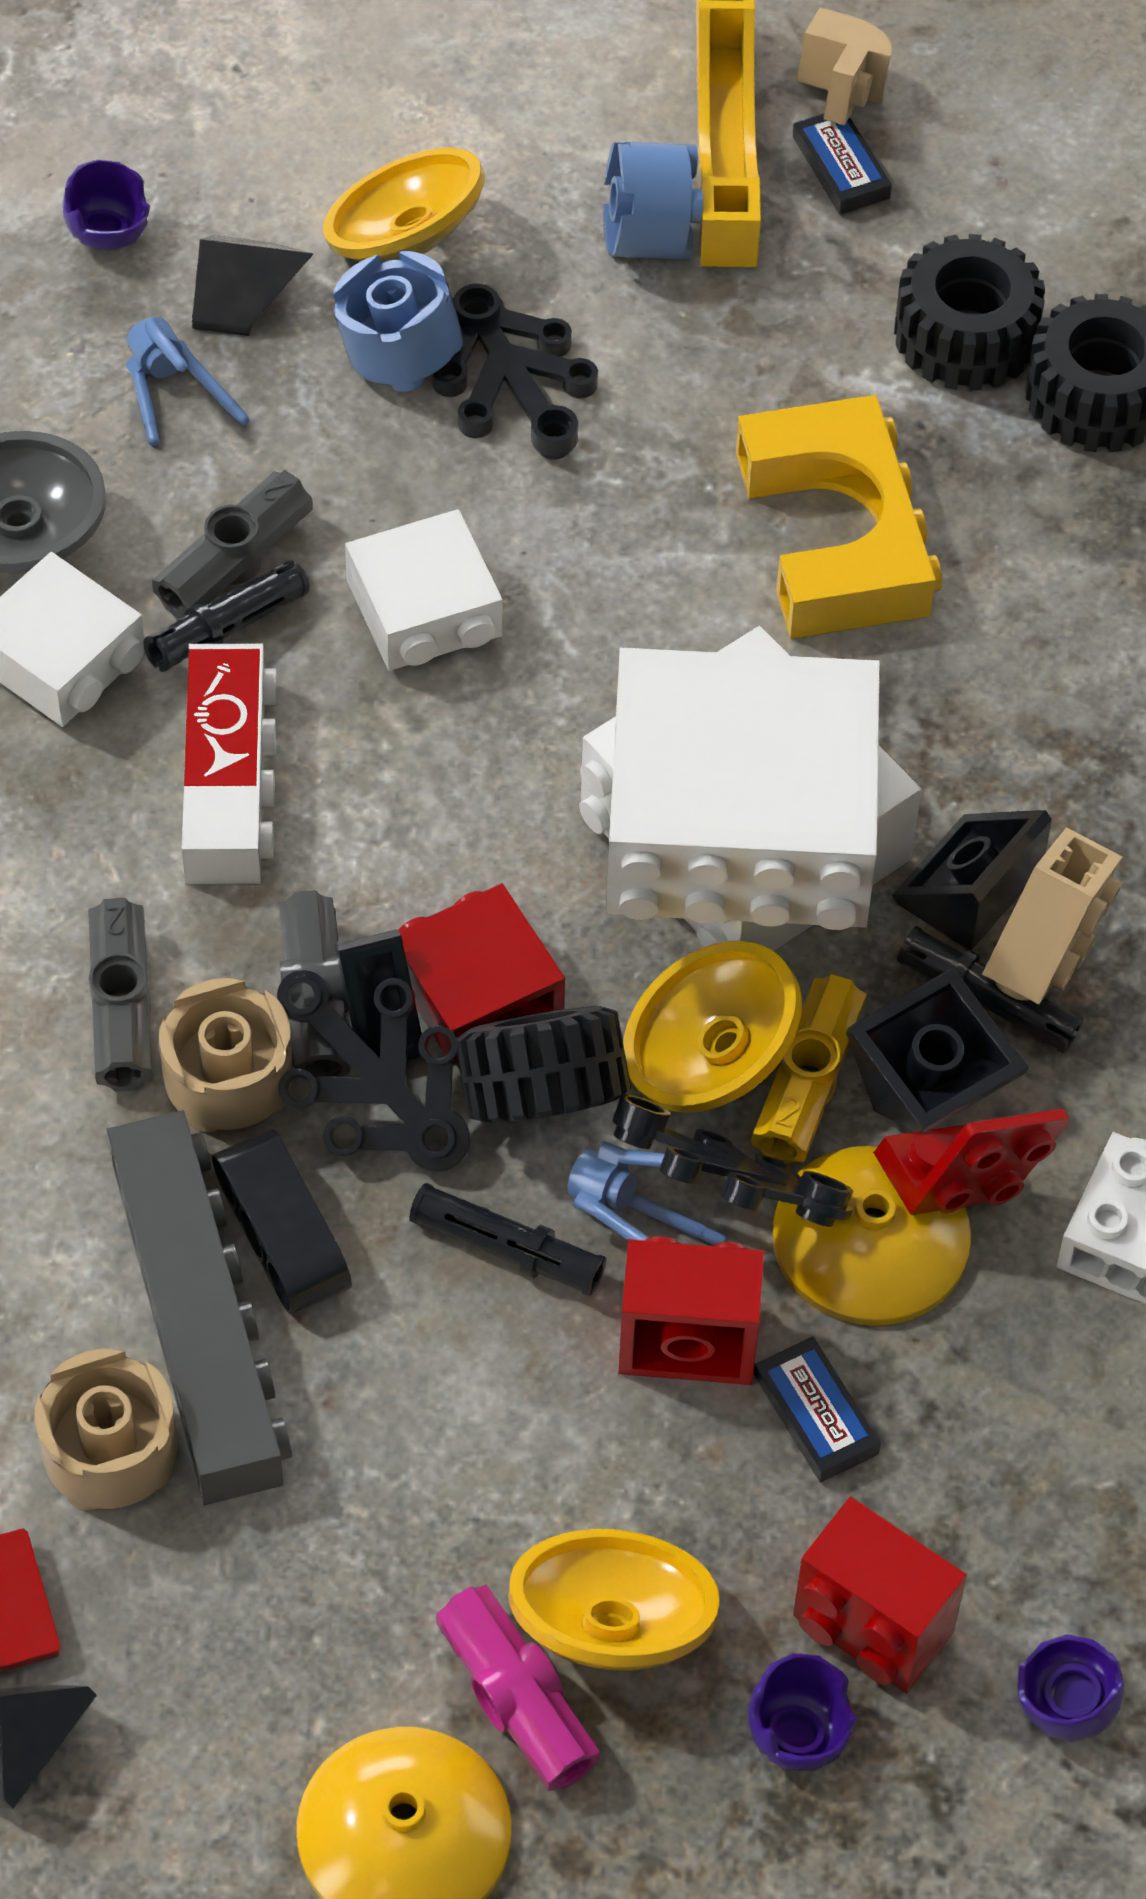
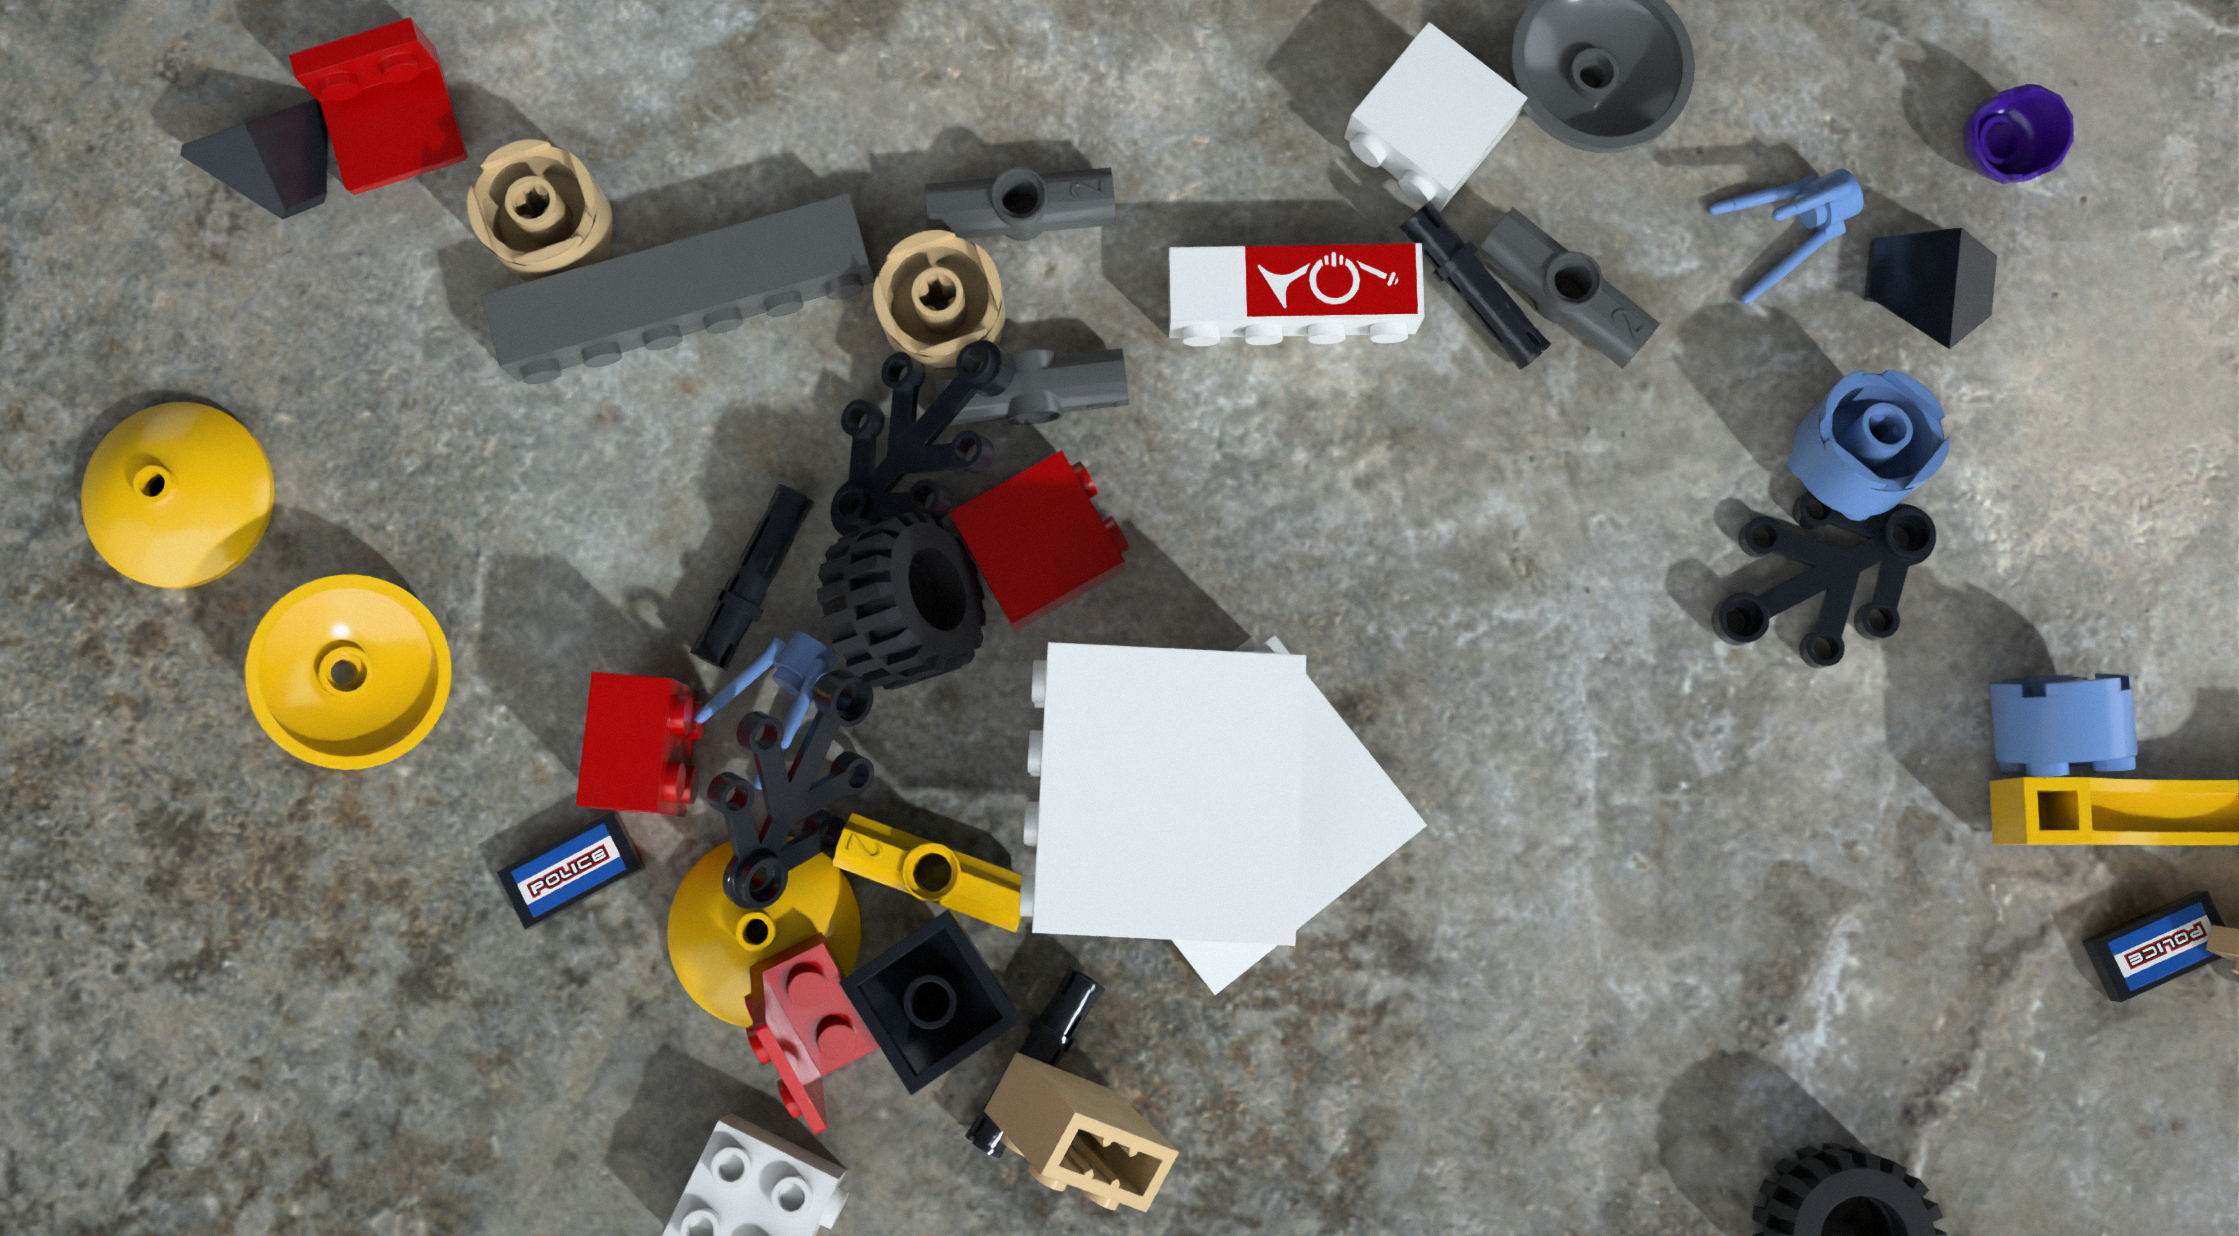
camera: 90 degrees right, 25 degrees up
black beam [212,1129,352,1314] -> none
yellow dish [323,147,485,261] -> none
black tile [335,929,422,1060] -> none
white brick [345,509,503,671] -> none
dark pink piece [436,1584,600,1792] -> none
yellow dish [623,941,802,1113] -> none
yellow arch [735,395,942,639] -> none
dark purple hair [748,1653,857,1771] -> none
red brick [793,1496,967,1694] -> none
black slope [892,810,1052,951] -> none
black tyre [894,234,1045,391] -> none
dark purple hair [1017,1634,1124,1742] -> none

